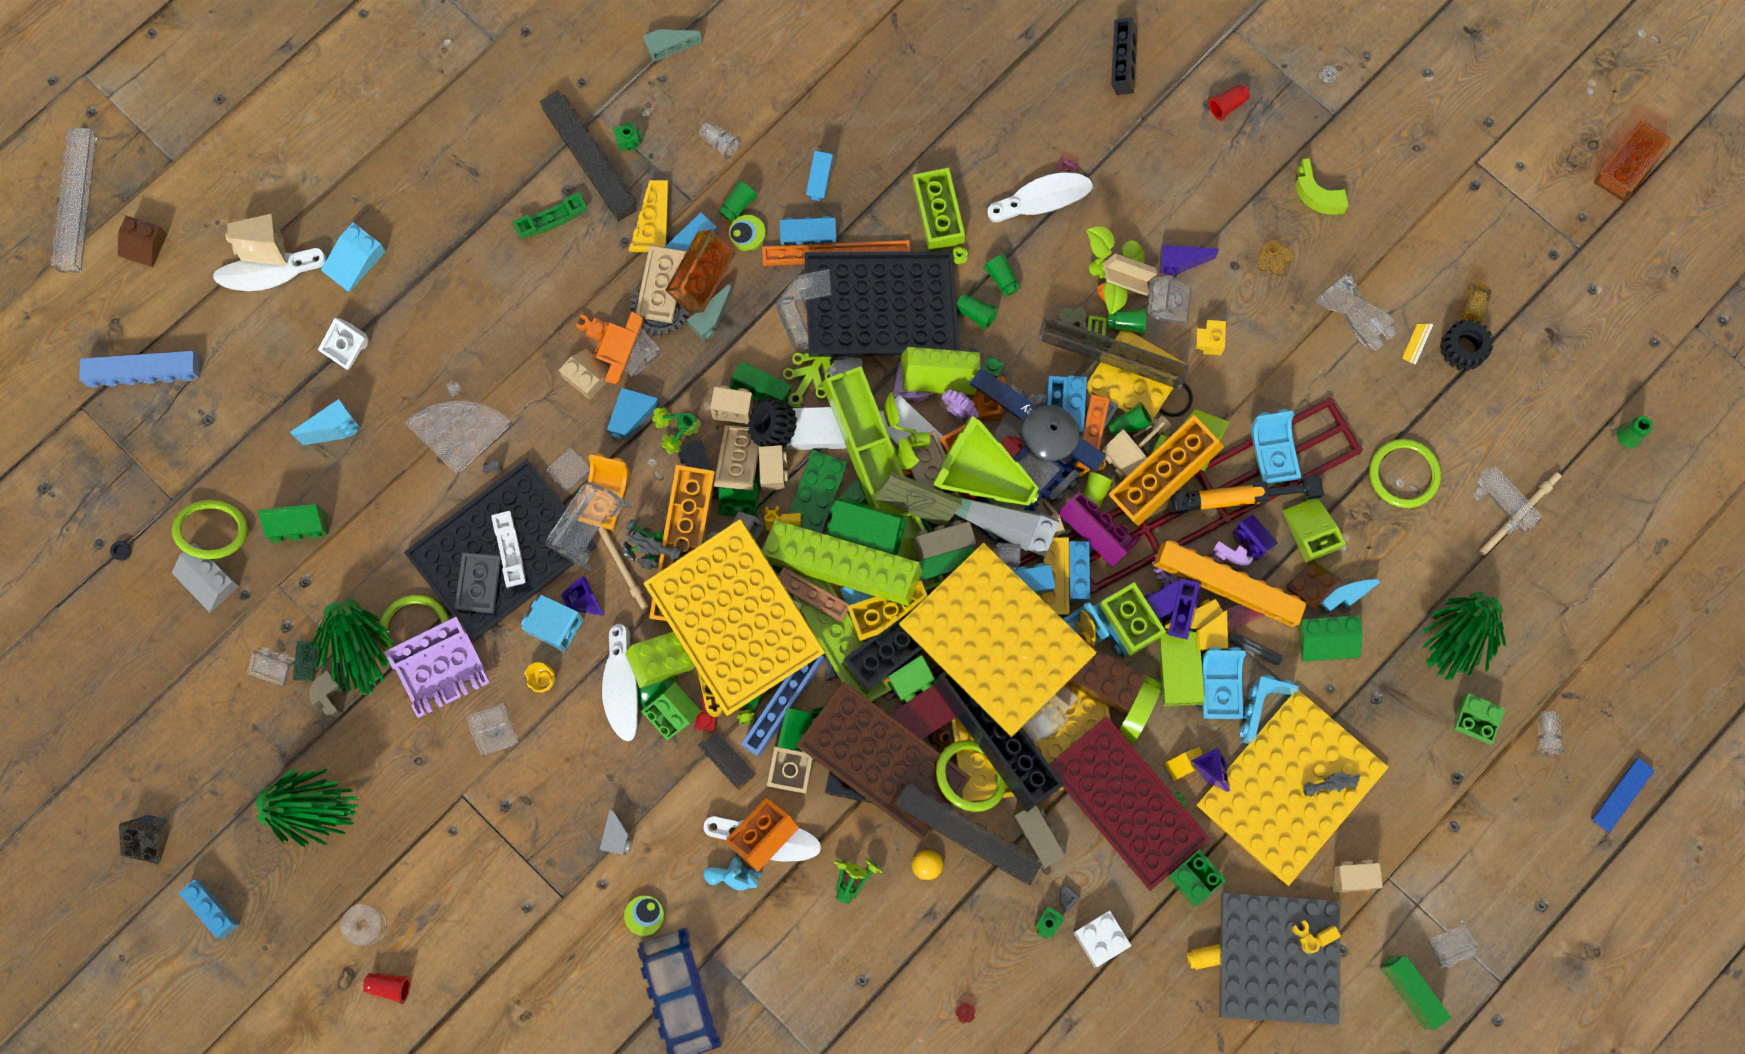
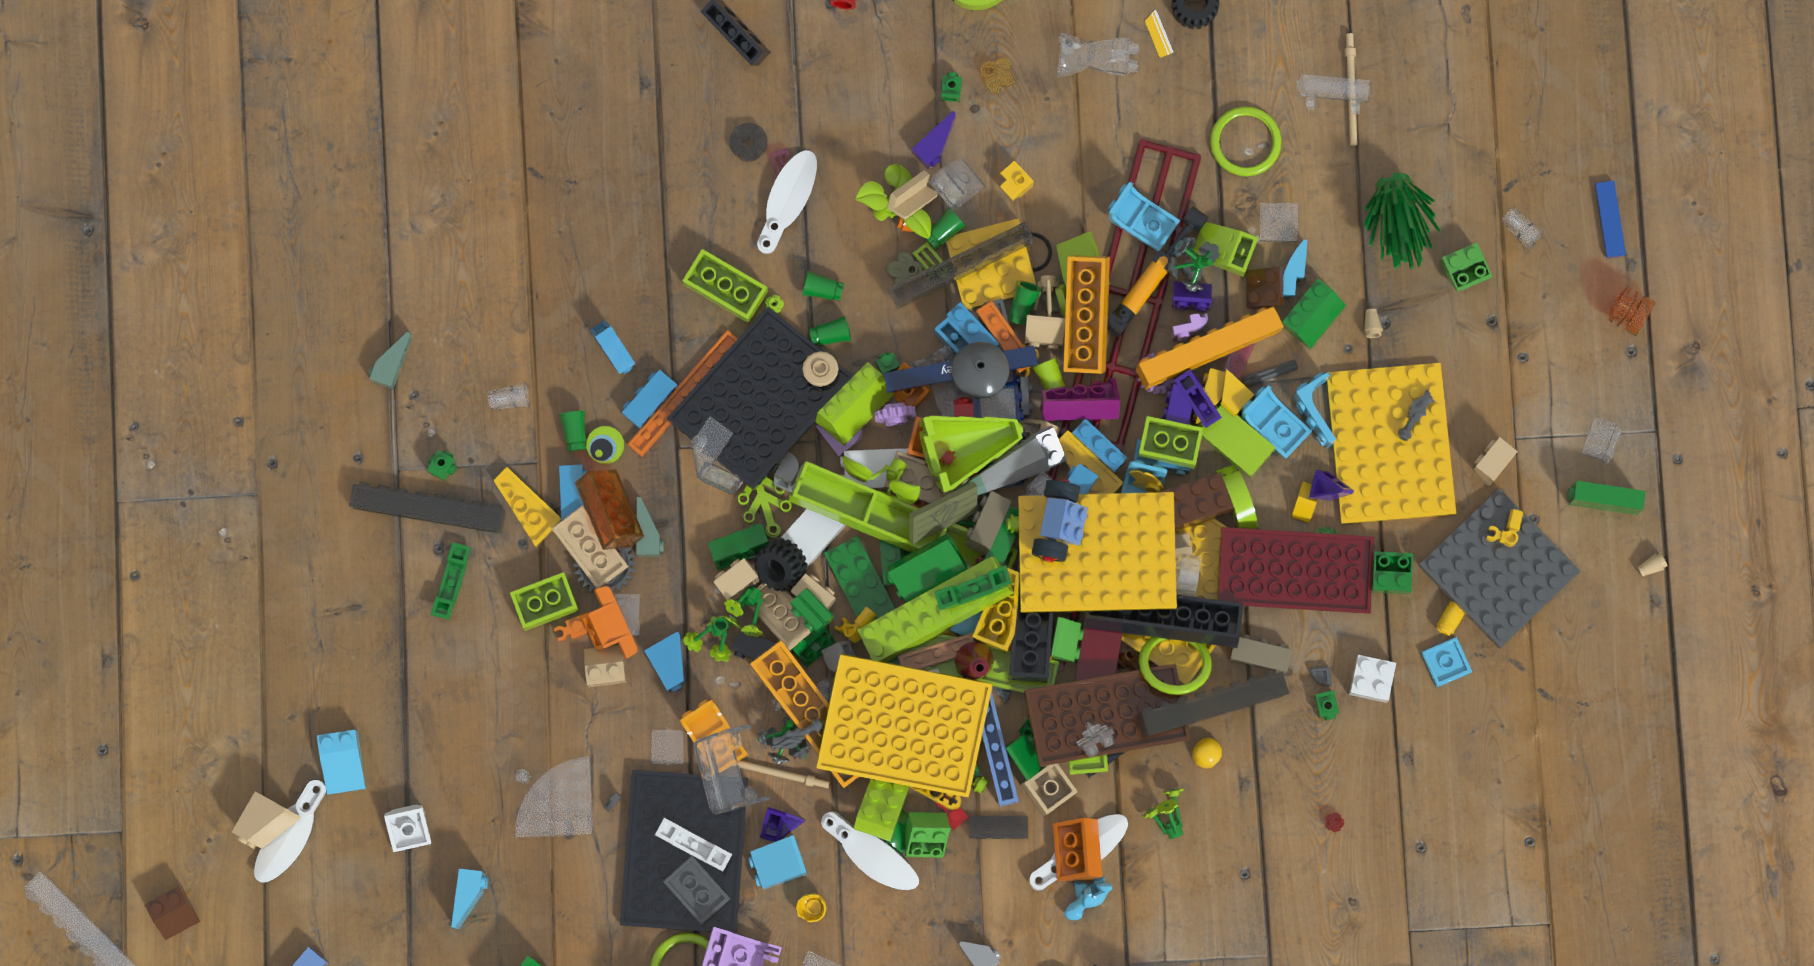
camera: 45 degrees left, 5 degrees up
none -> lime brick [510,572,579,631]
none -> plant [722,586,764,637]
none -> clear smoke plate [730,123,768,162]
none -> green brick [790,588,834,633]
none -> tan wheel [803,351,839,387]
none -> green slope [934,565,1012,610]
none -> clear red plate [939,449,956,466]
none -> green brick [941,72,962,102]
none -> dark red cone [955,641,994,680]
none -> lime plate [1006,514,1019,534]
none -> brick [1032,479,1088,563]
none -> lime tile [1068,755,1108,775]
none -> clear hips [1076,722,1114,757]
none -> dark grey plant [1168,237,1220,292]
none -> clear plate [1259,203,1298,242]
none -> tan cone [1364,309,1383,338]
none -> medium azure tile [1421,637,1472,688]
none -> clear orange wheel [1607,286,1656,337]

